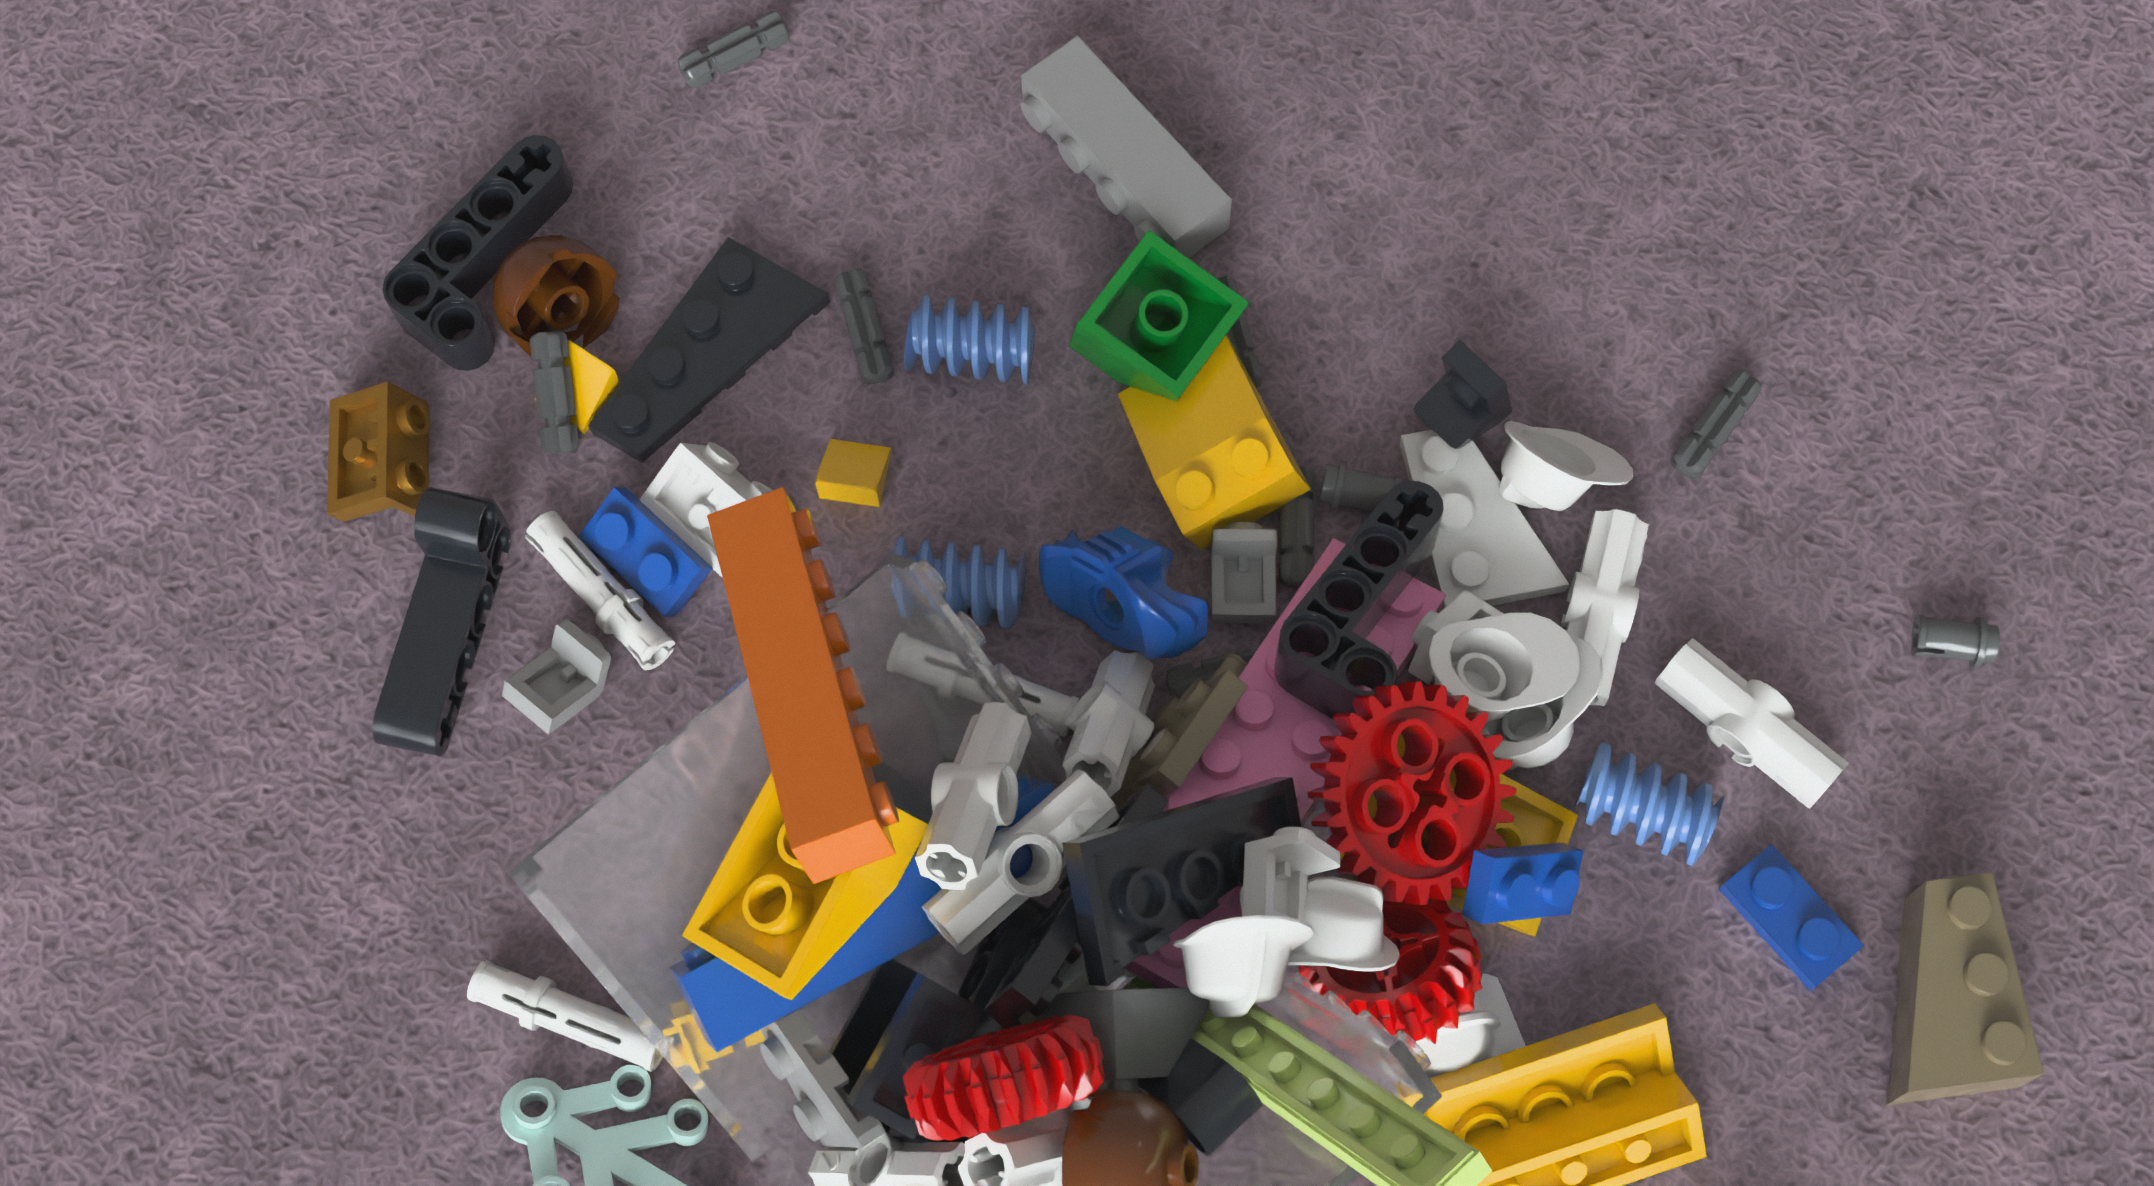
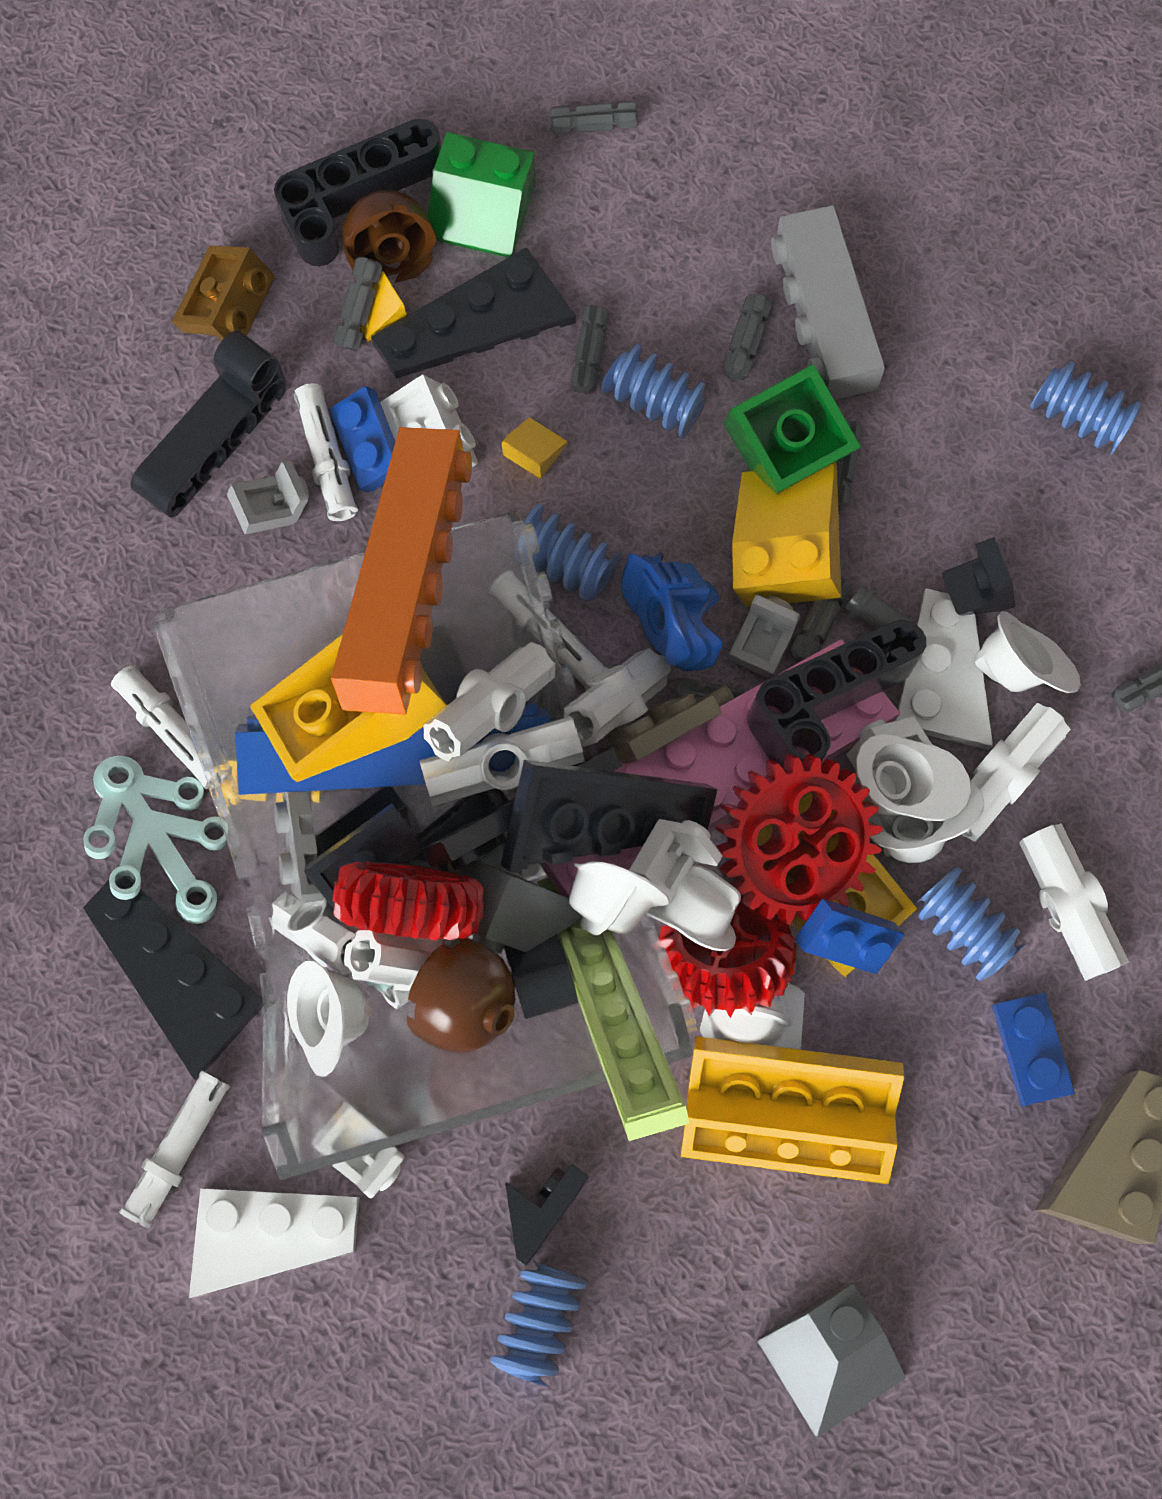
camera: 25 degrees right, 5 degrees up
none -> green slope [428,132,536,257]
none -> dark grey axle [722,293,772,380]
none -> medium blue piece [1030,360,1141,456]

